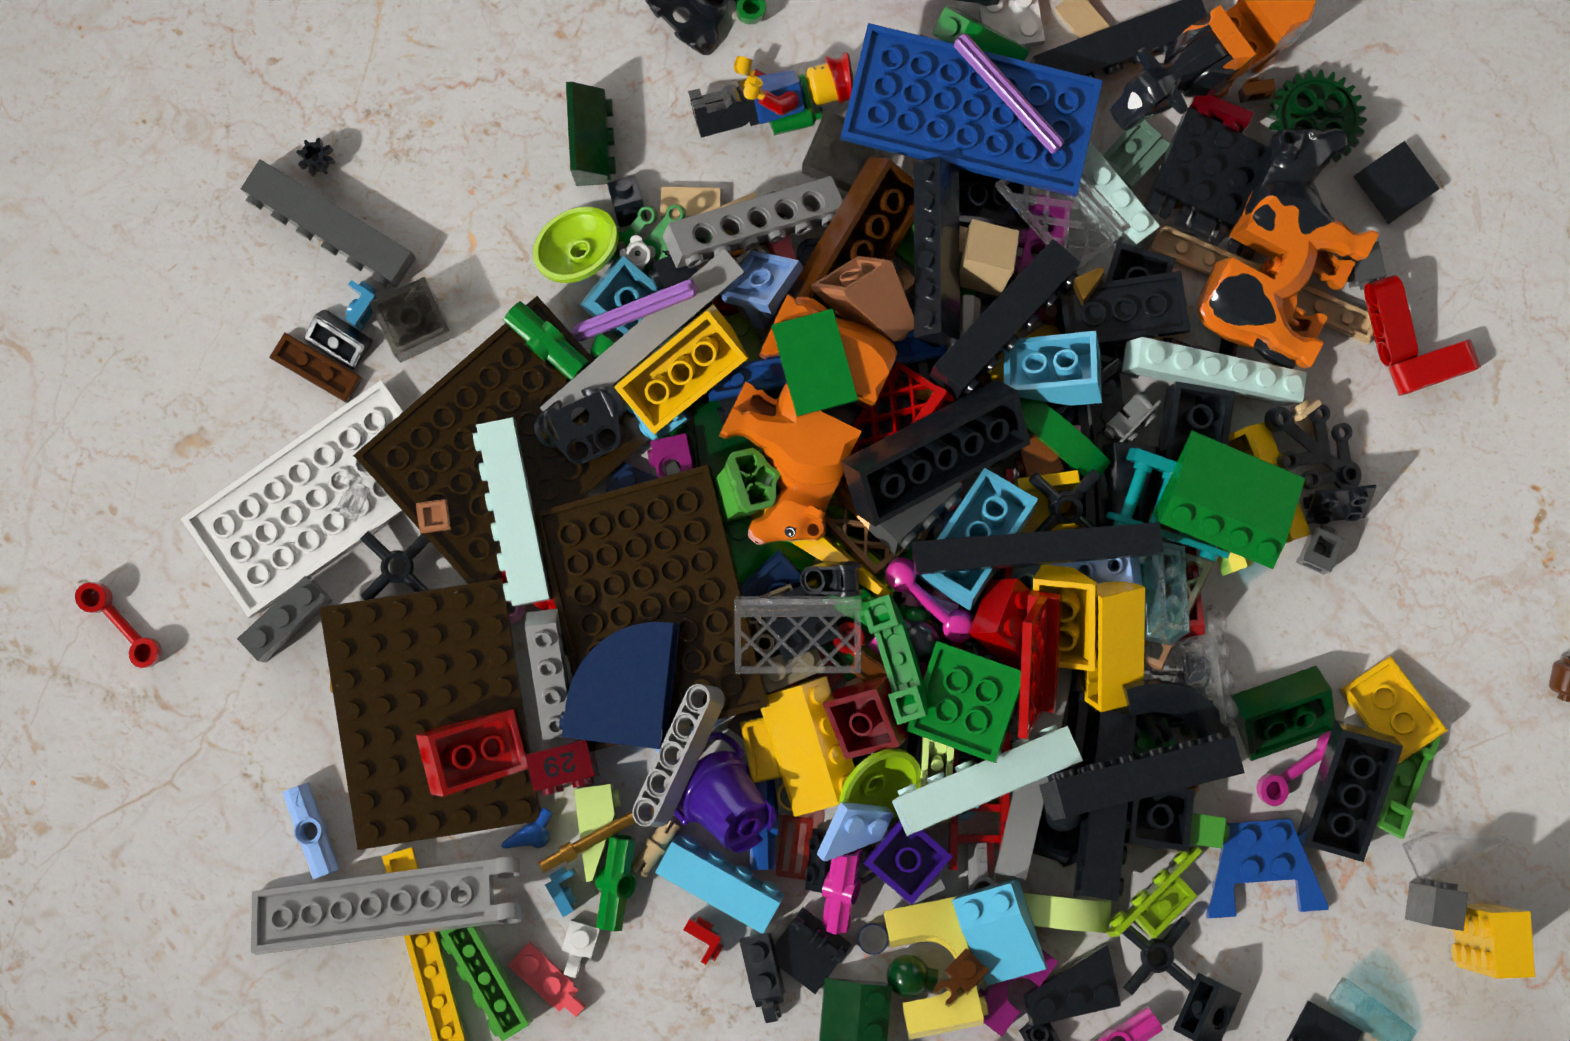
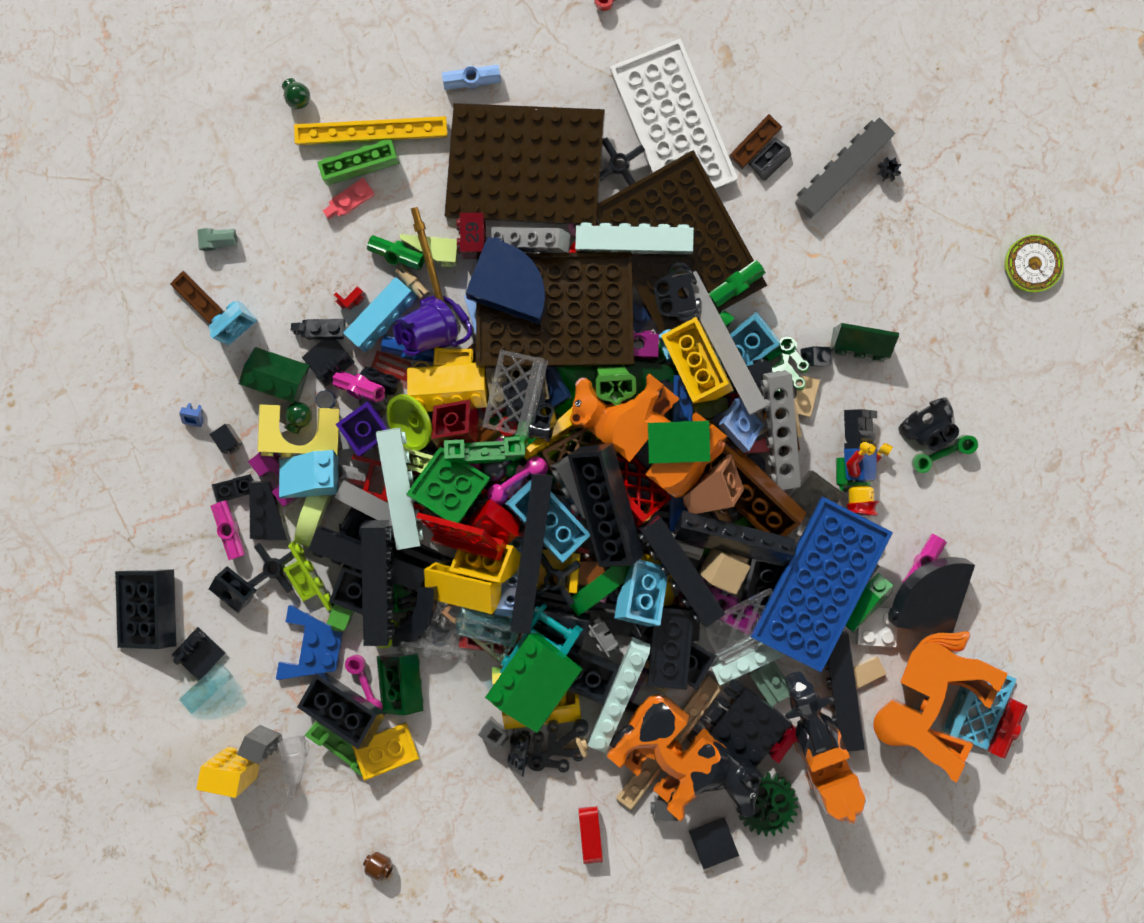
camera: 105 degrees right, 5 degrees up
dark grey brick [237,576,333,663] -> none
light grey hinge [251,856,521,955] -> none
clear bracket [334,472,370,522] -> none
dark azure bracket [345,280,381,331] -> none
clear smoke brick [369,277,455,363] -> none
nougat tile [416,499,451,534] -> none
red slope [416,709,528,797] -> none
blue animal [501,807,553,849] -> none
lime dish [533,207,619,283] -> none
dark azure bracket [545,866,577,917] -> none
white plate [561,920,600,978] -> none
medium lavender axle [572,279,698,342] -> none
white plate [619,235,655,271] -> none
light grey beam [632,684,725,827] -> none
light blue wing [817,802,894,861] -> none
reddish brown plate [933,948,989,1007] -> none
medium lavender axle [954,33,1064,154] -> none
pearl gold slope [1073,267,1104,306] -> none
reddish brown plate [1238,76,1276,103] -> none
red beam [1364,275,1419,367] -> none

